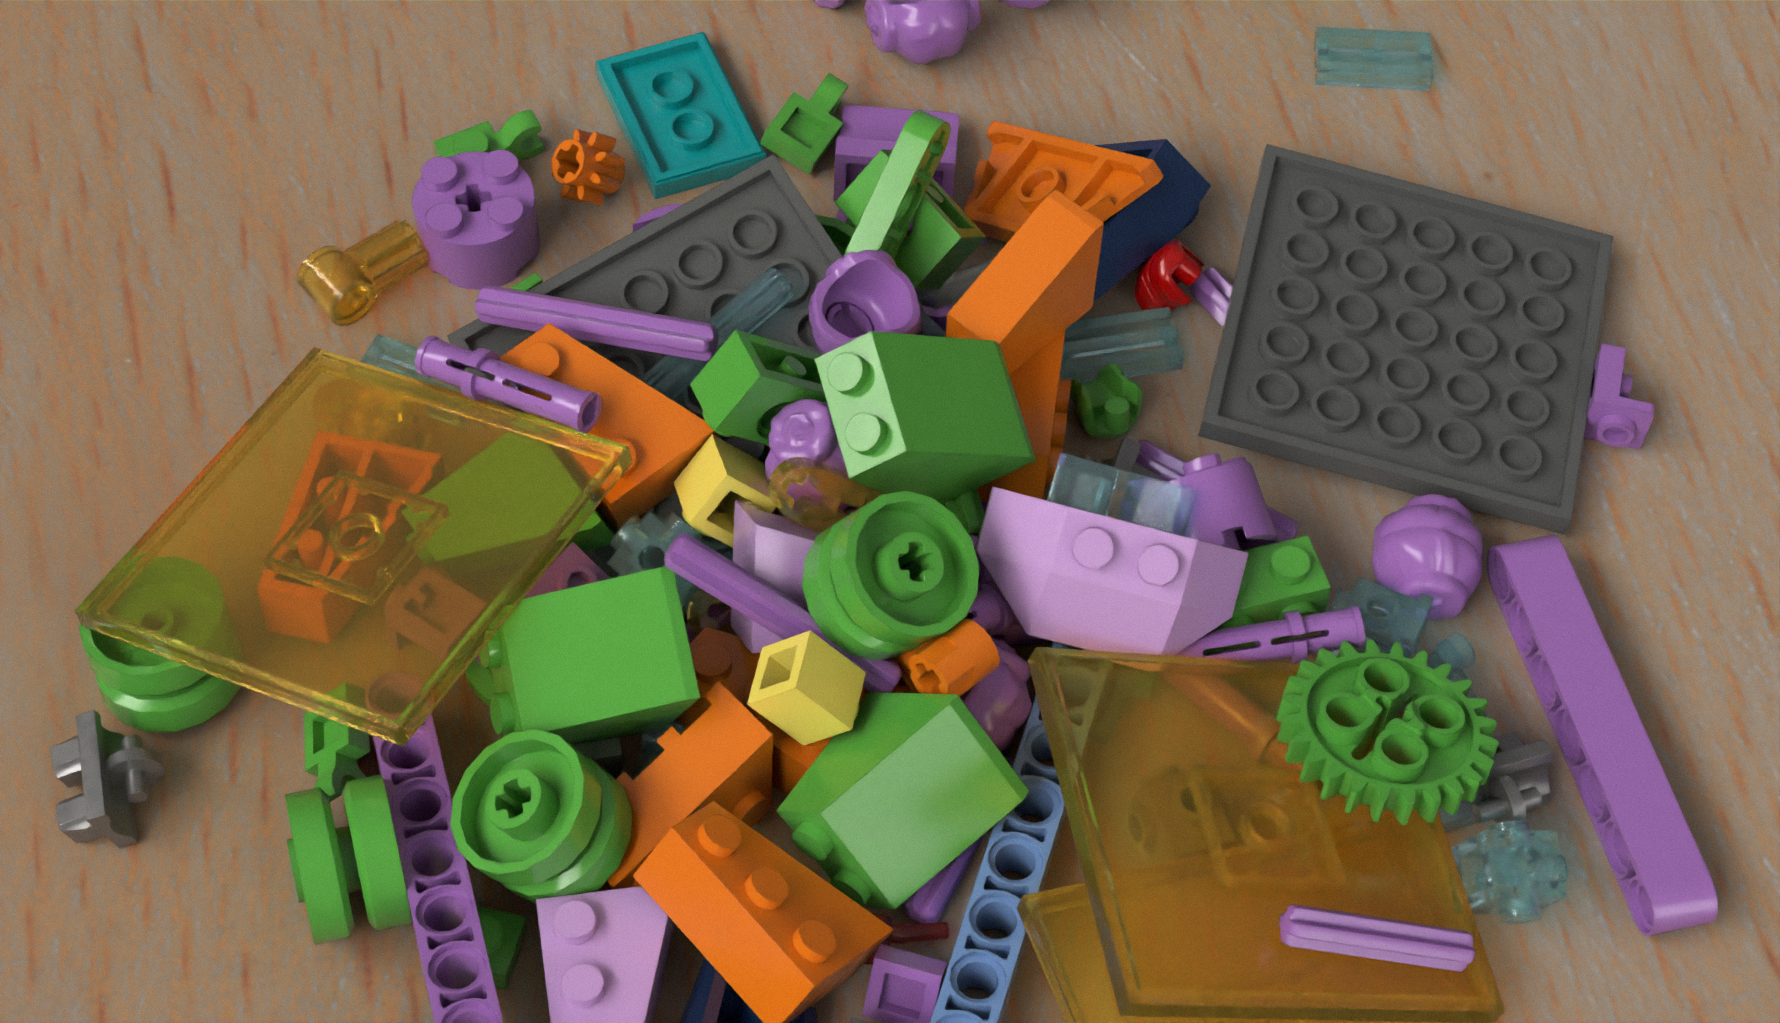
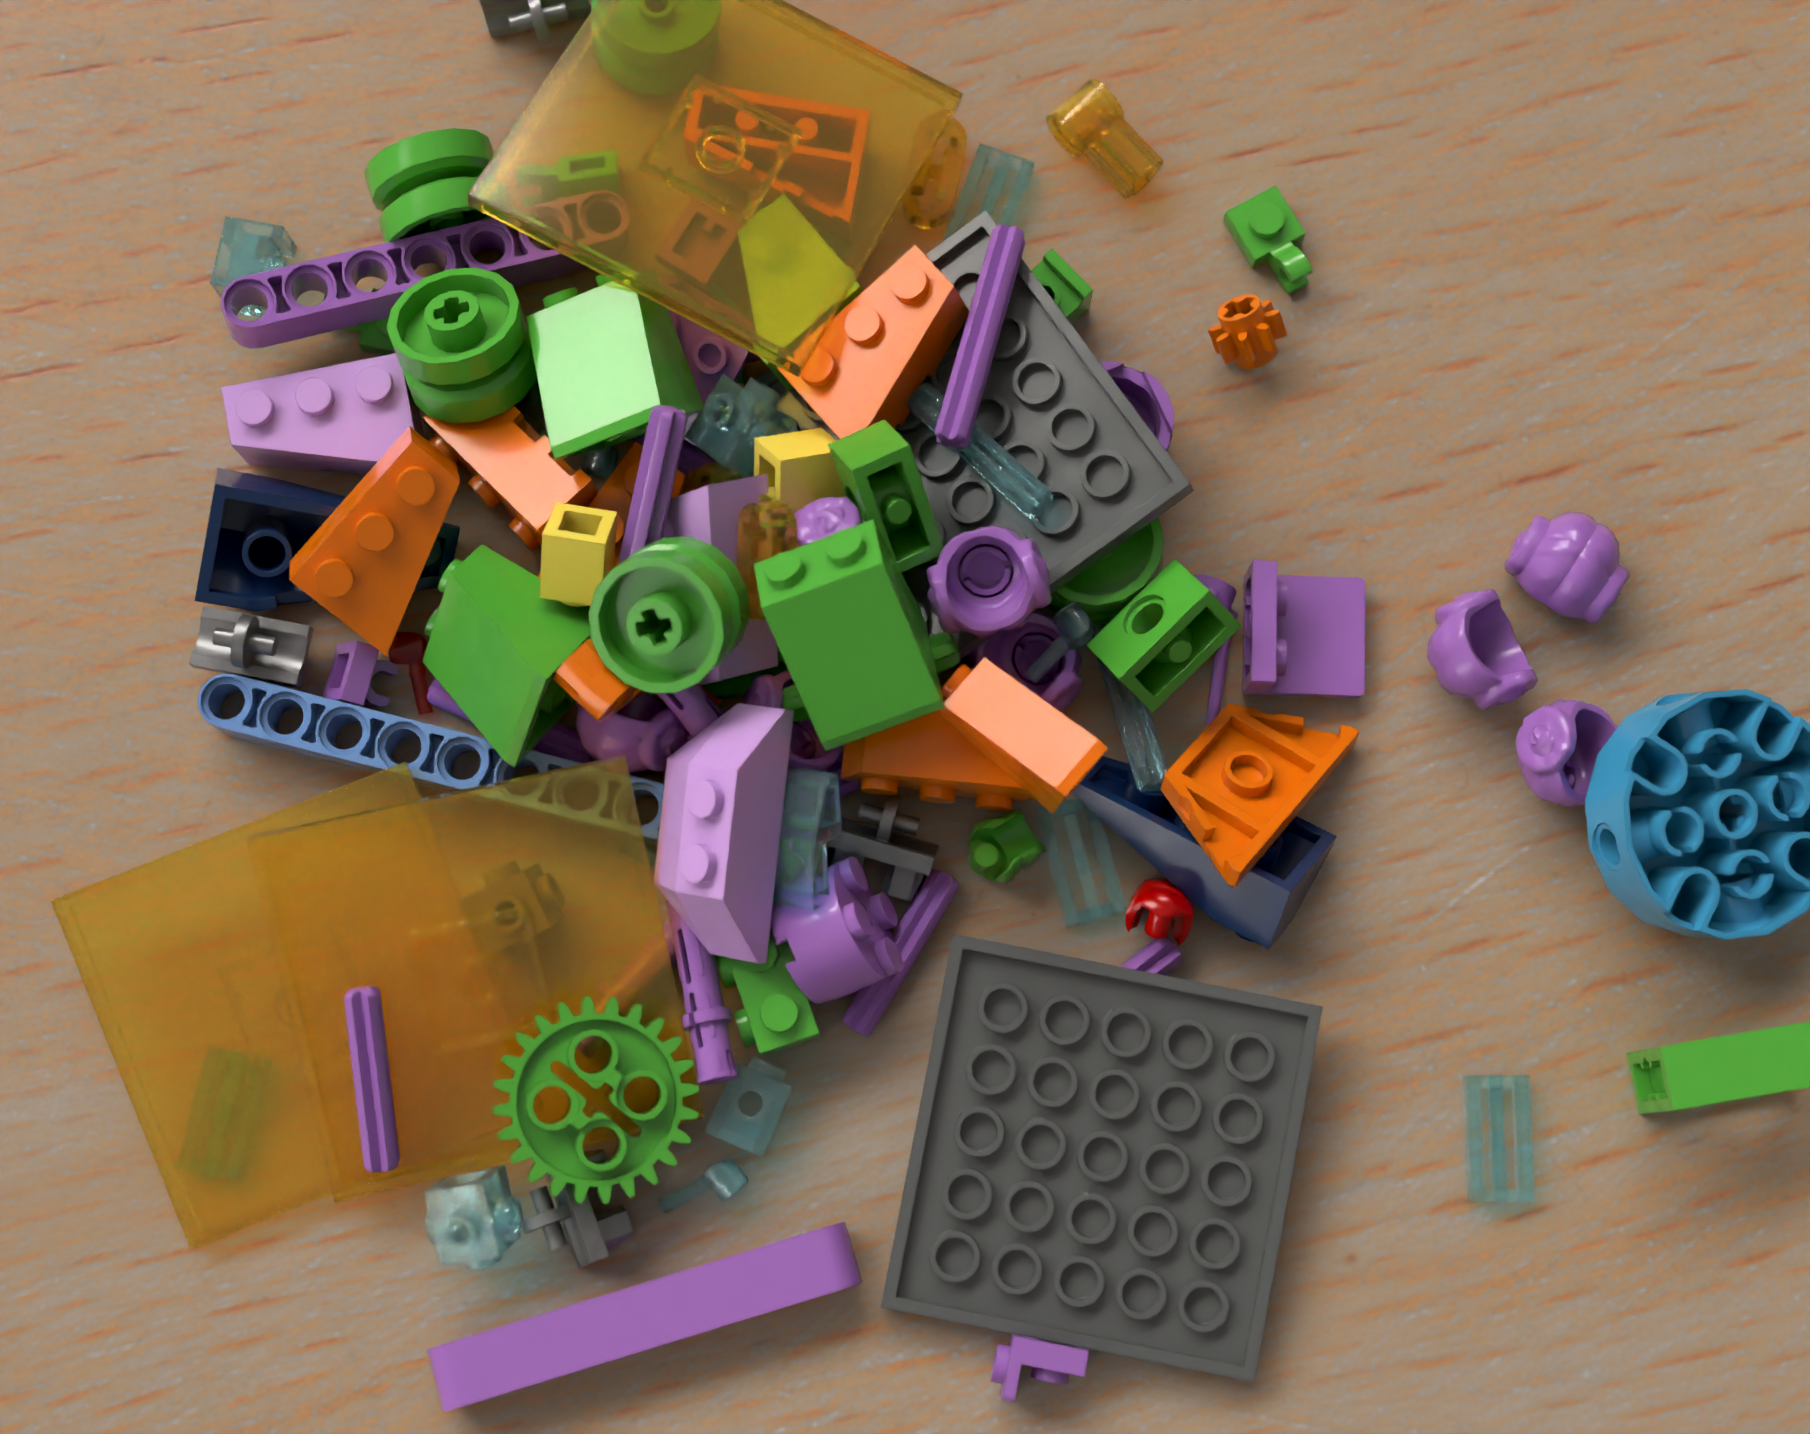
camera: 90 degrees right, 25 degrees up
medium lavender brick [412,150,540,290] -> none
medium lavender pin [415,336,602,433] -> none
teal tile [596,32,766,199] -> none
bright green plate [760,73,849,175] -> none
bright green beam [844,110,951,259] -> none
medium lavender hair [1372,494,1483,620] -> none

